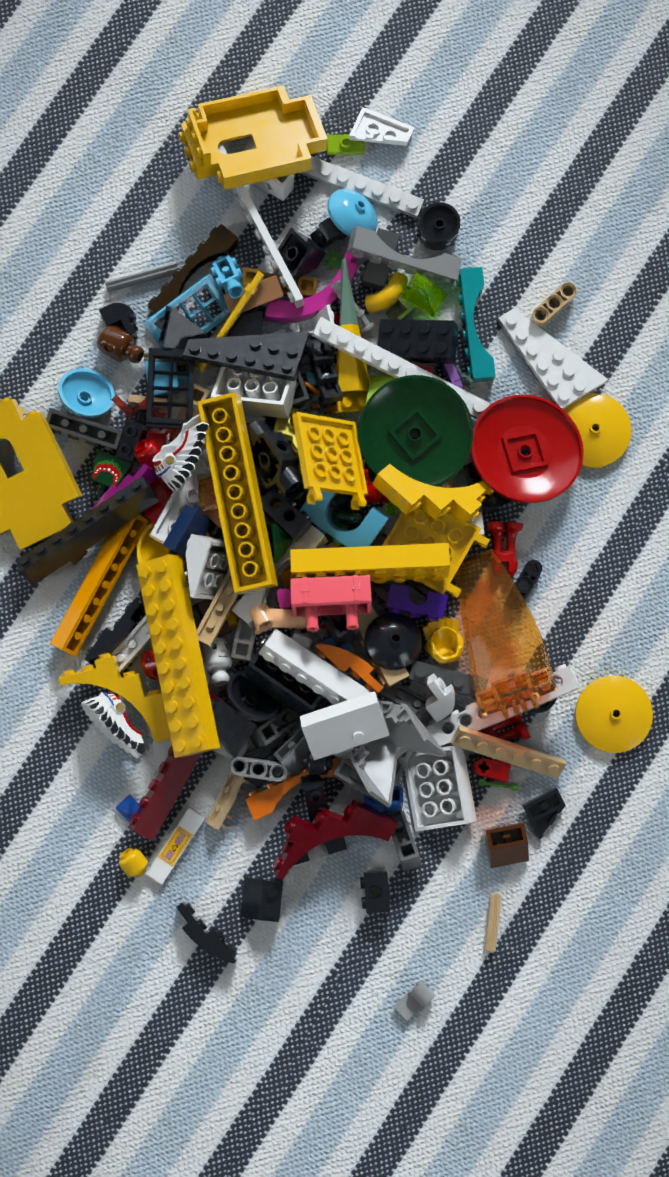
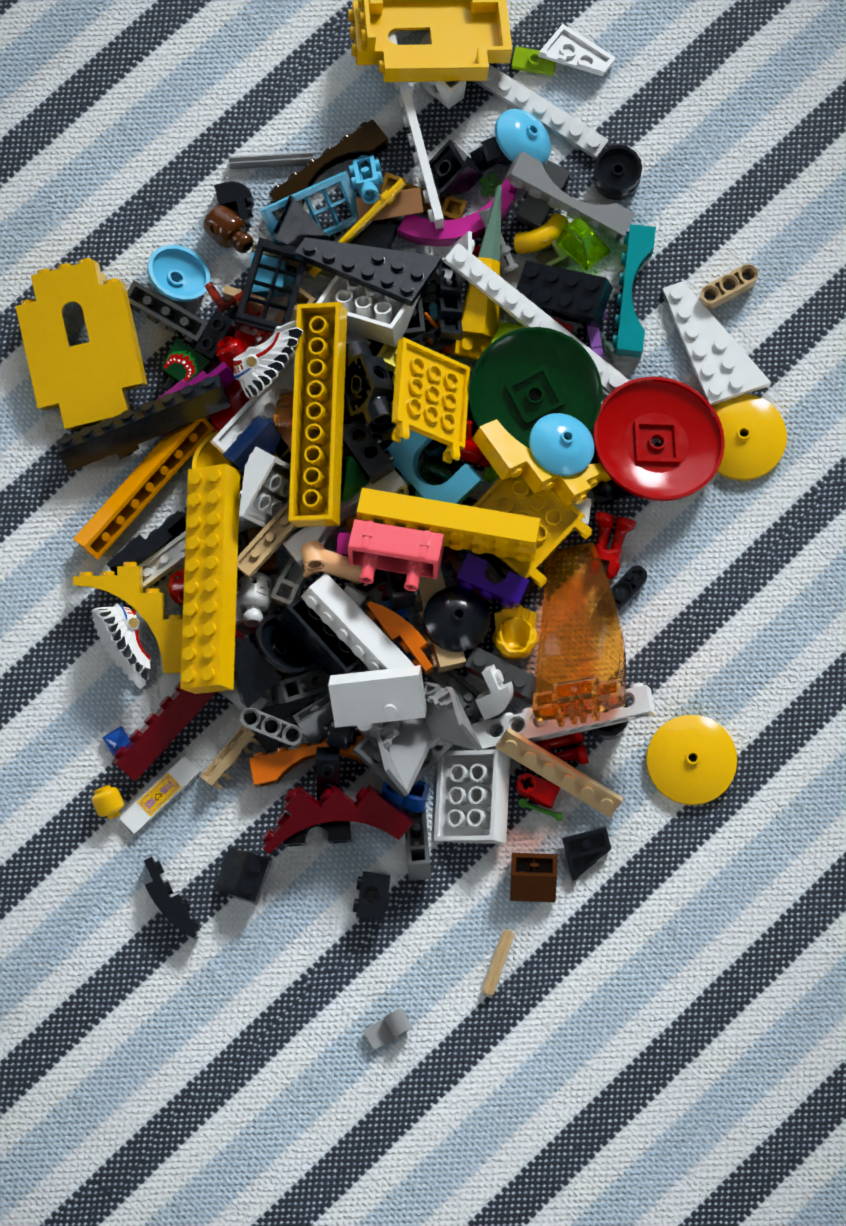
camera: 25 degrees right, 5 degrees down
yellow tile [227,608,239,630] -> none
none -> medium azure dish [529,413,594,476]

